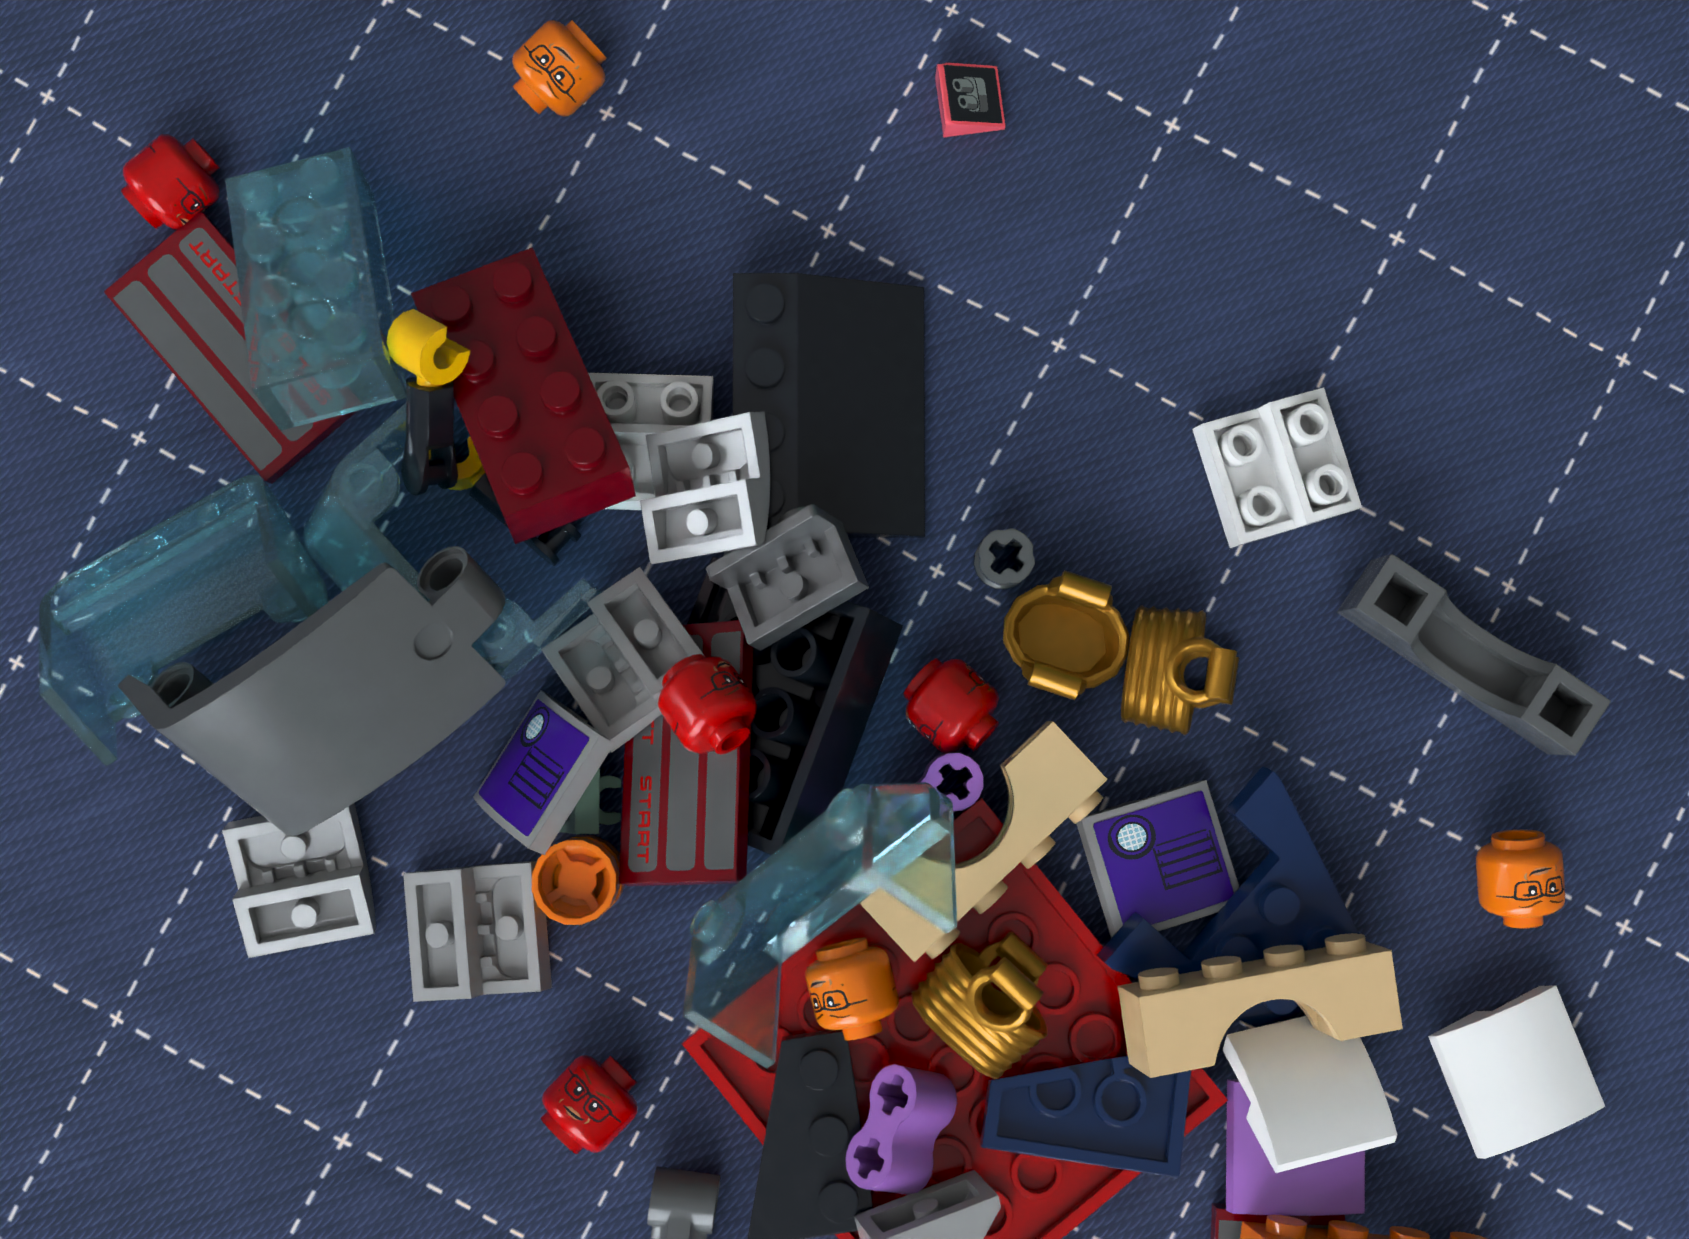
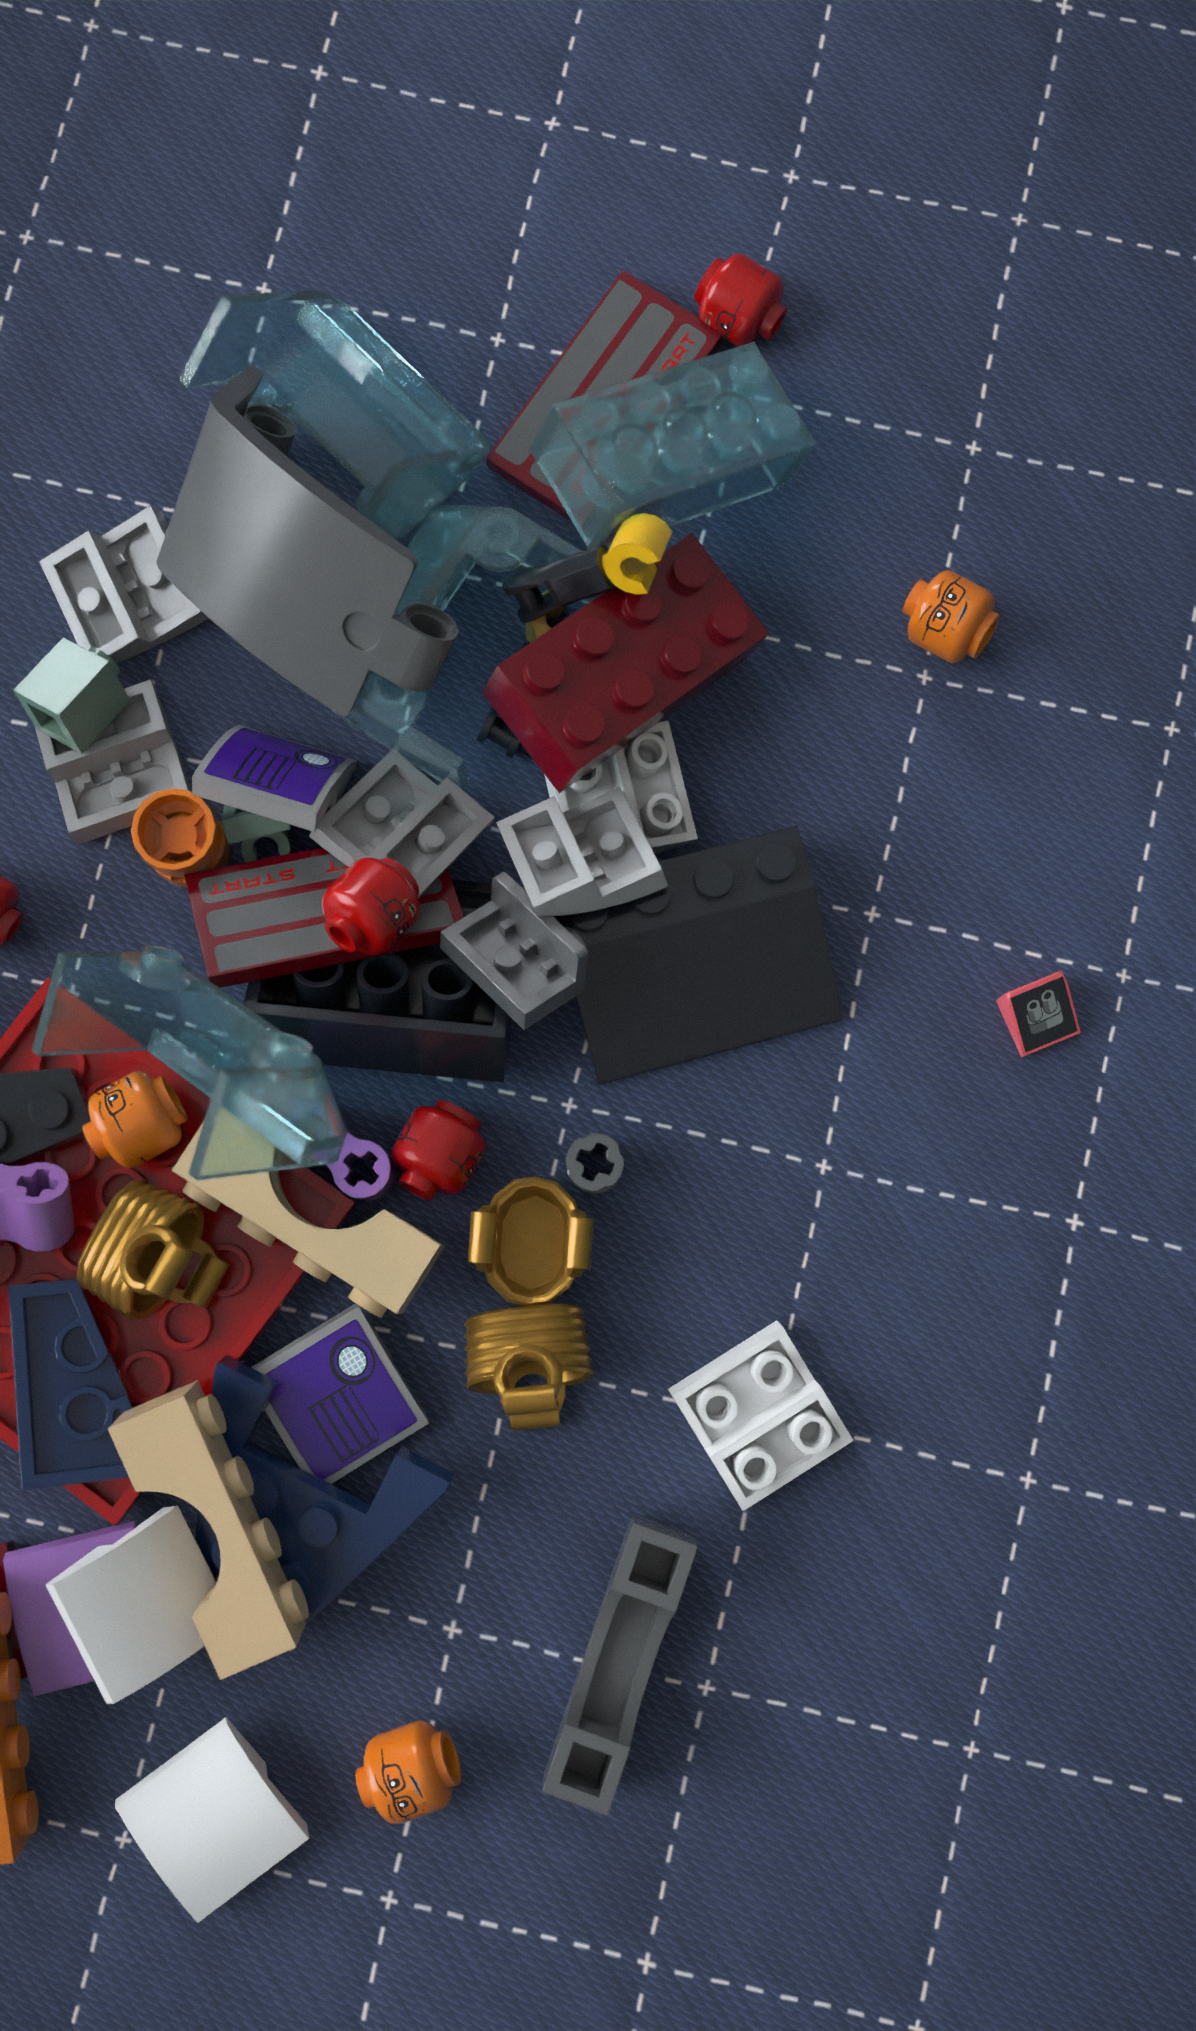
camera: 75 degrees right, 5 degrees down
none -> sand green brick [13,637,130,754]

